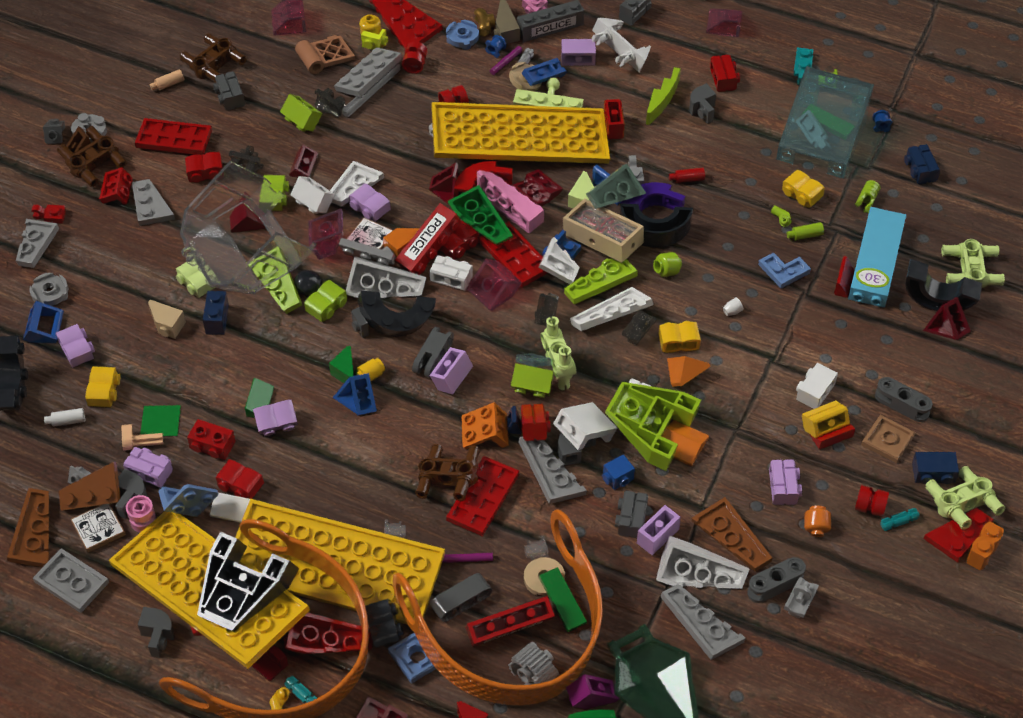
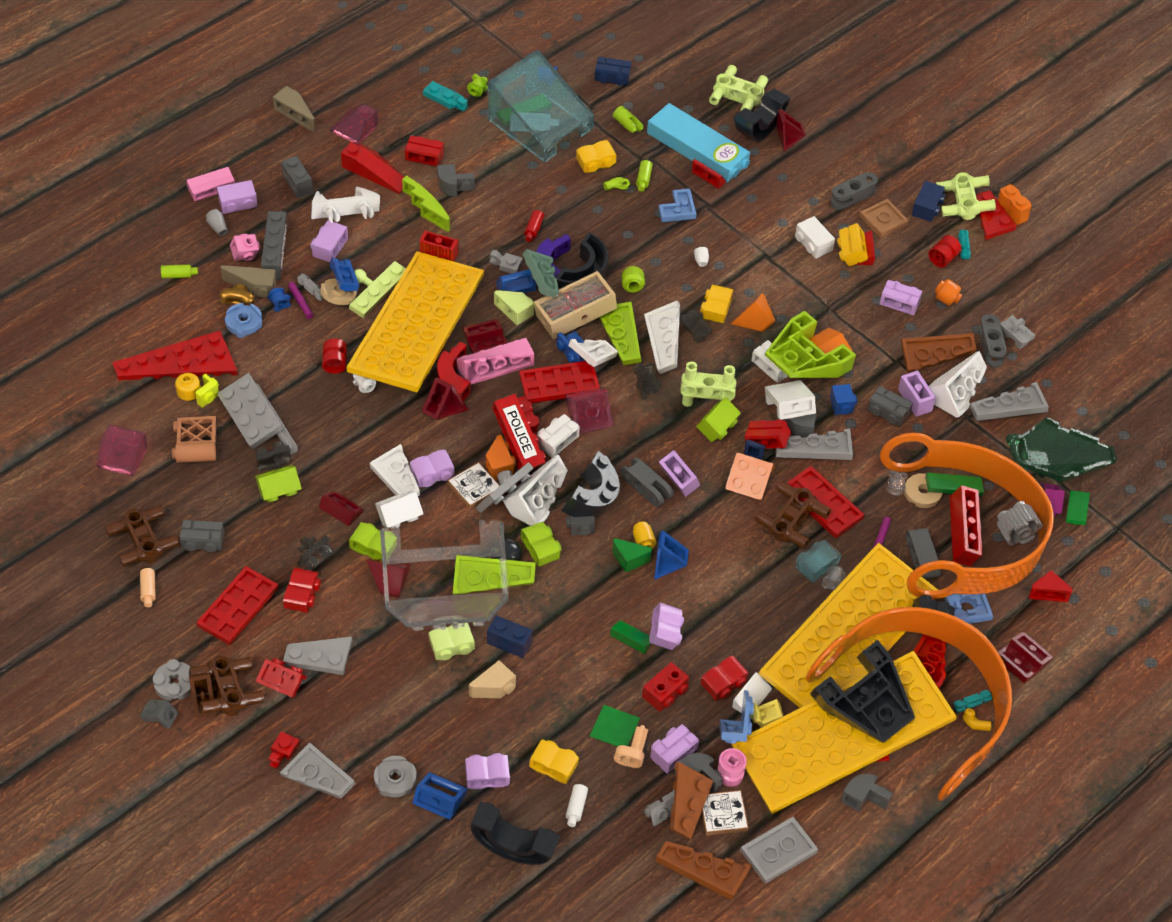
camera: 70 degrees left, 0 degrees up
clear pink slope [308,209,343,260] -> none
red wheel [402,41,427,74] -> none
green wedge [447,185,513,246] -> none
clear light blue tile [516,353,551,367] -> none
none -> red wedge [341,142,404,194]
none -> light yellow bracket [750,699,784,728]
none -> clear light blue brick [795,540,842,583]

